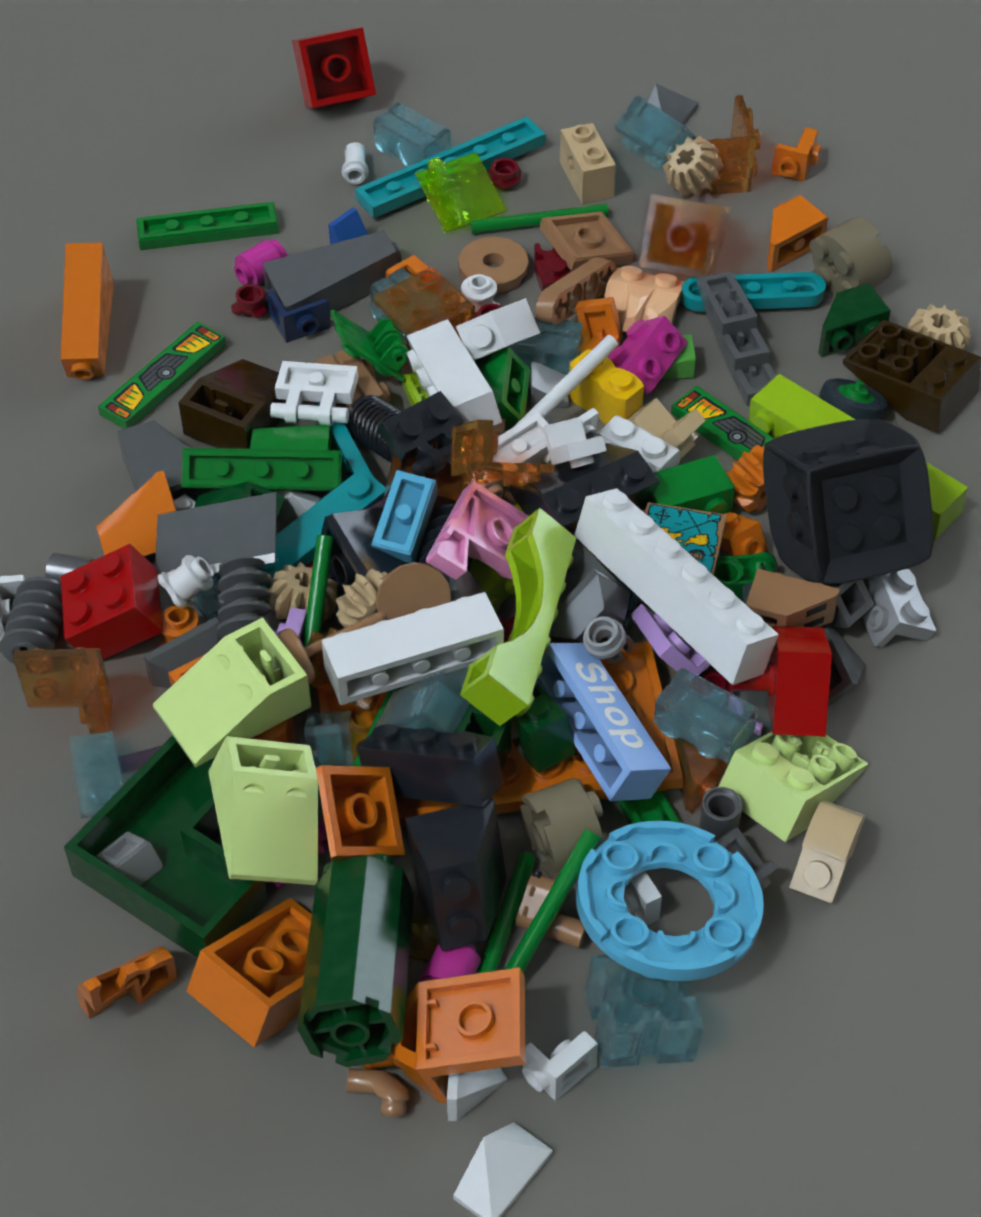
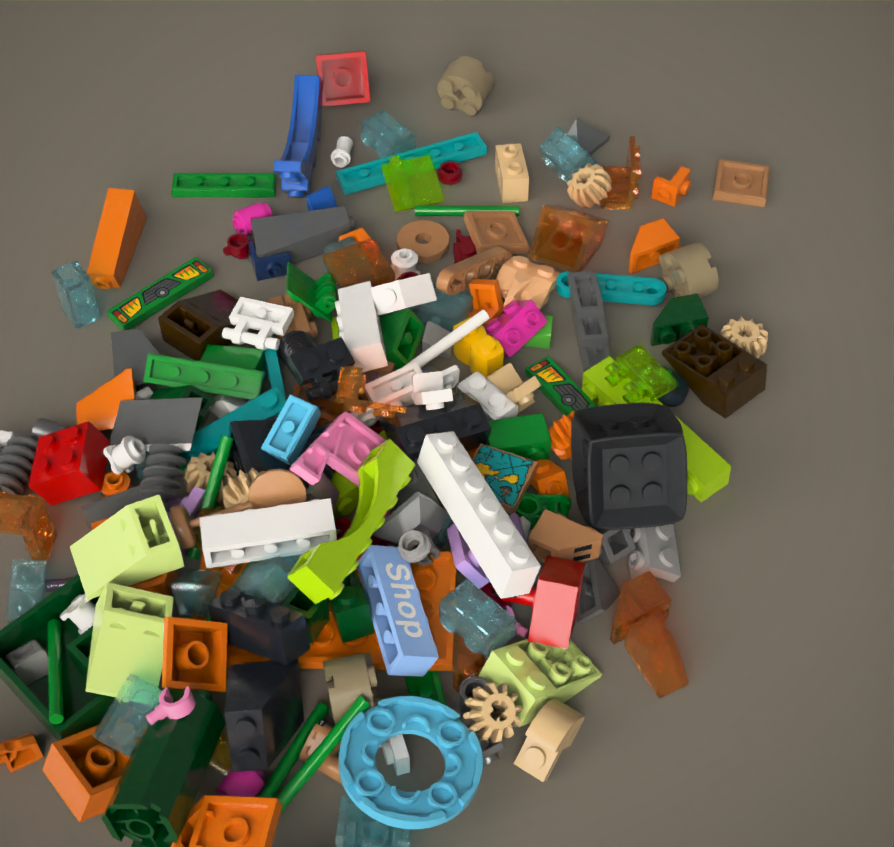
camera: 10 degrees right, 0 degrees up
none -> green bar [47,619,64,724]
none -> clear light blue brick [51,261,101,329]
none -> white brick [59,594,96,635]
none -> clear light blue brick [93,673,162,757]
none -> bright pink piece [145,686,196,725]
none -> blue arch [274,75,323,198]
none -> dark tan brick [437,56,494,116]
none -> tan gear [462,682,524,743]
none -> clear neon green plate [605,344,676,403]
none -> clear orange slope [610,571,671,645]
none -> clear orange slope [624,613,688,699]
none -> medium nougat tile [713,159,770,207]

